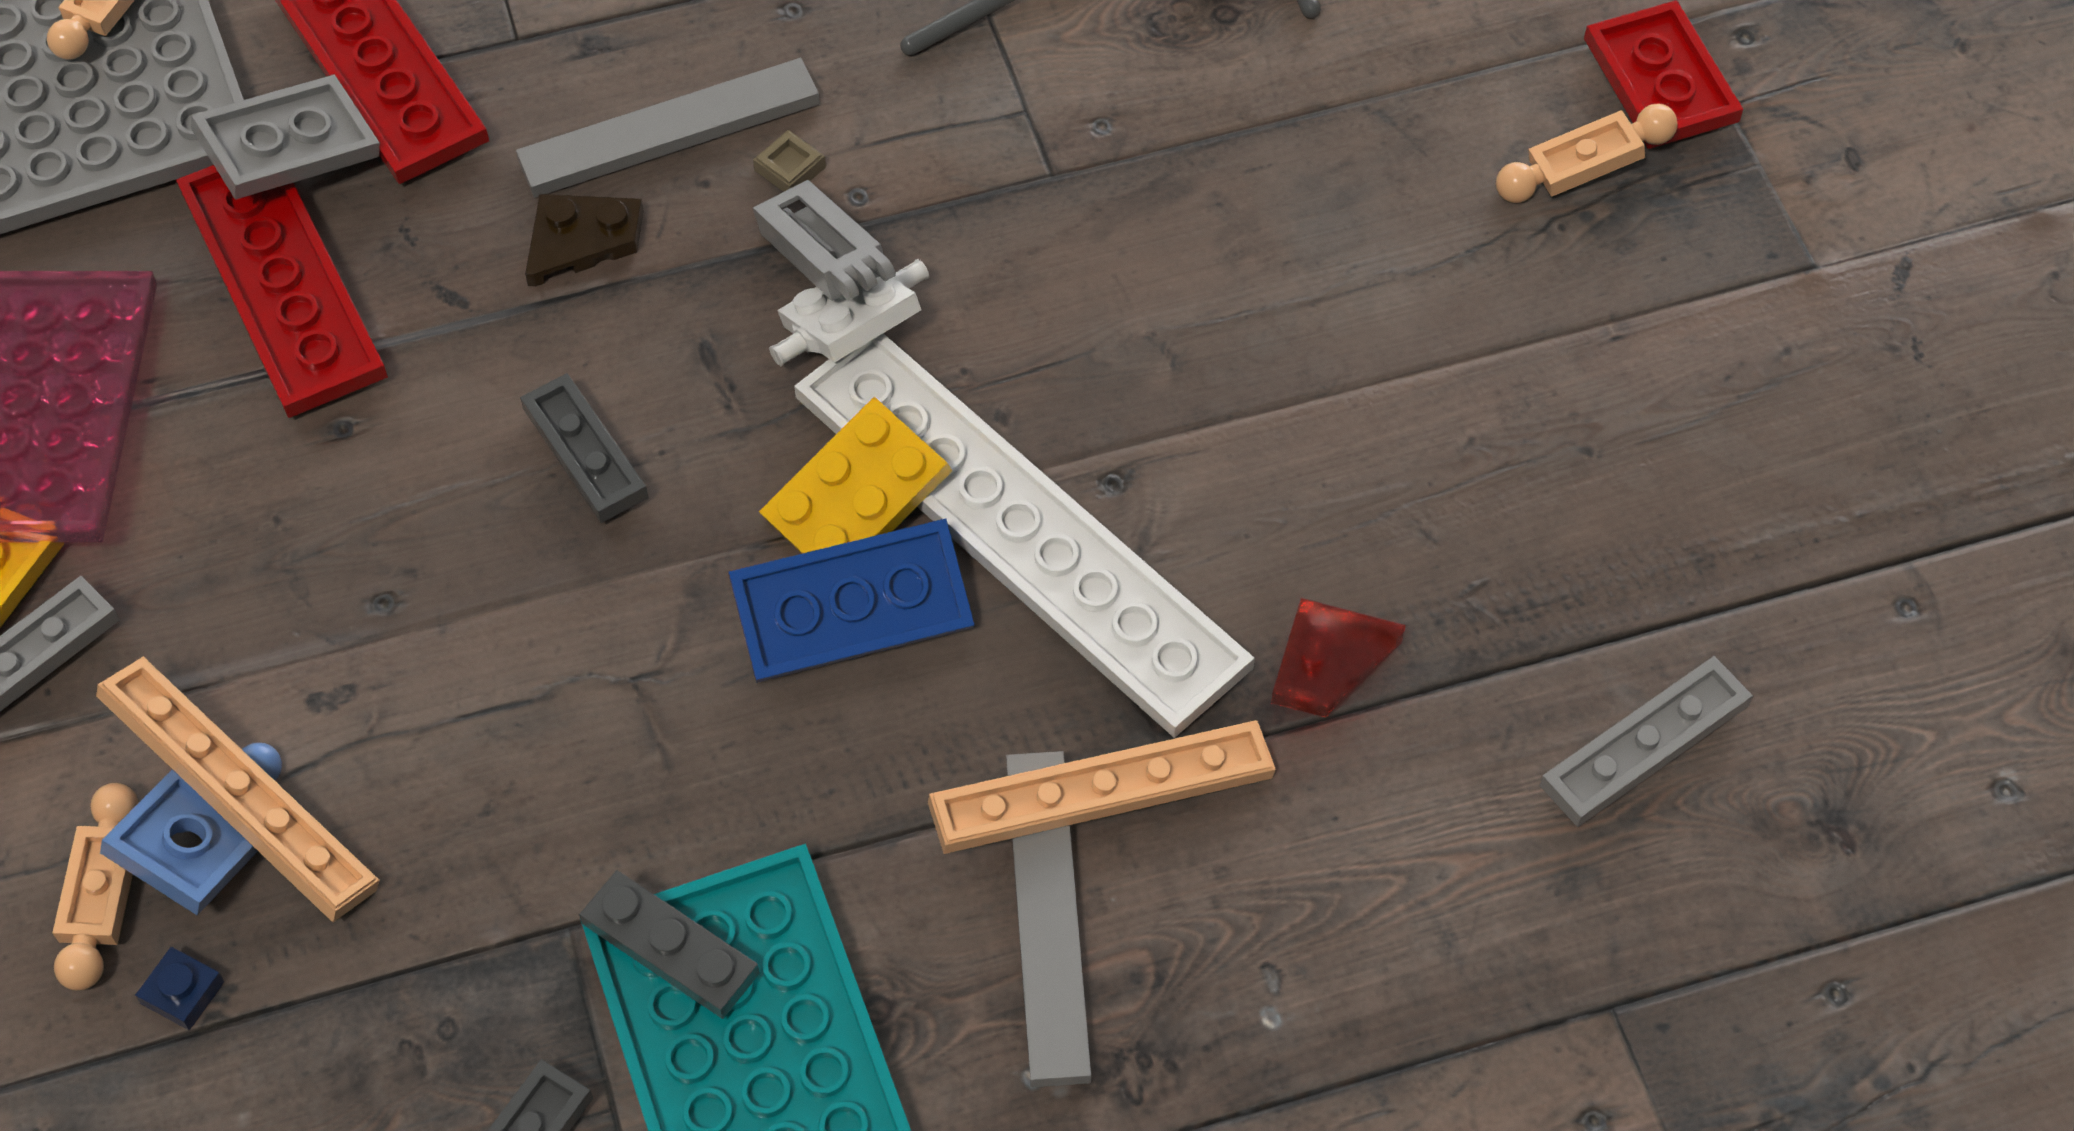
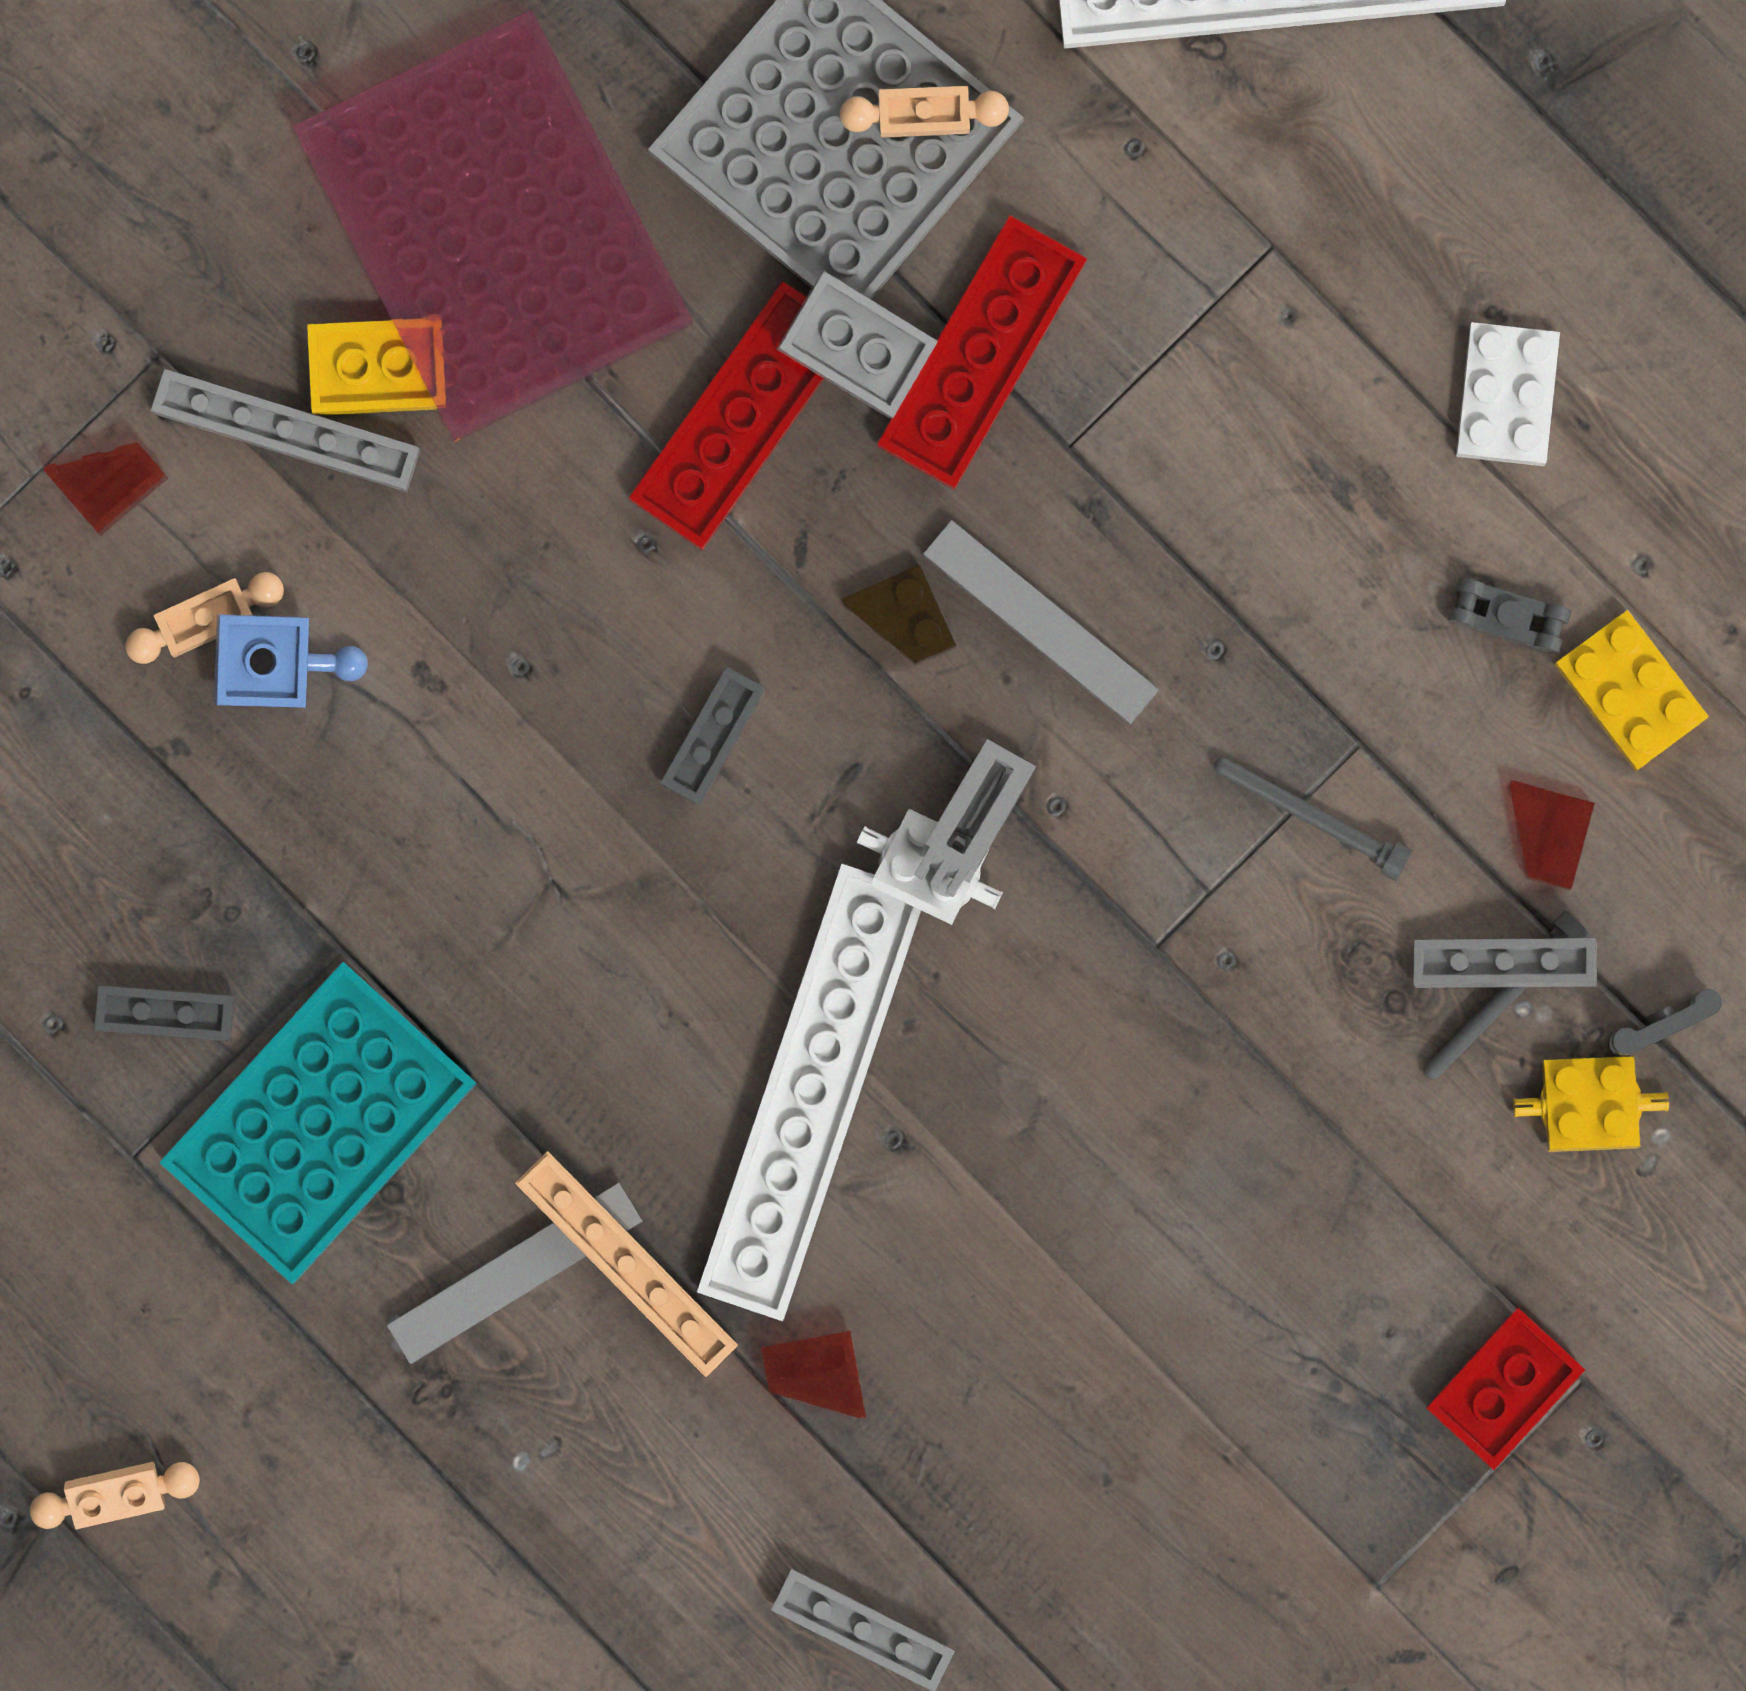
camera: 65 degrees right, 25 degrees up
light nougat tile [96,656,379,922] -> none
dark blue plate [135,947,225,1031] -> none
dark grey plate [579,870,760,1019] -> none
blue plate [729,518,975,683] -> none
dark tan tile [753,130,826,192] -> none
yellow plate [759,396,953,554] -> none
light nougat plate [1496,104,1678,203] -> none

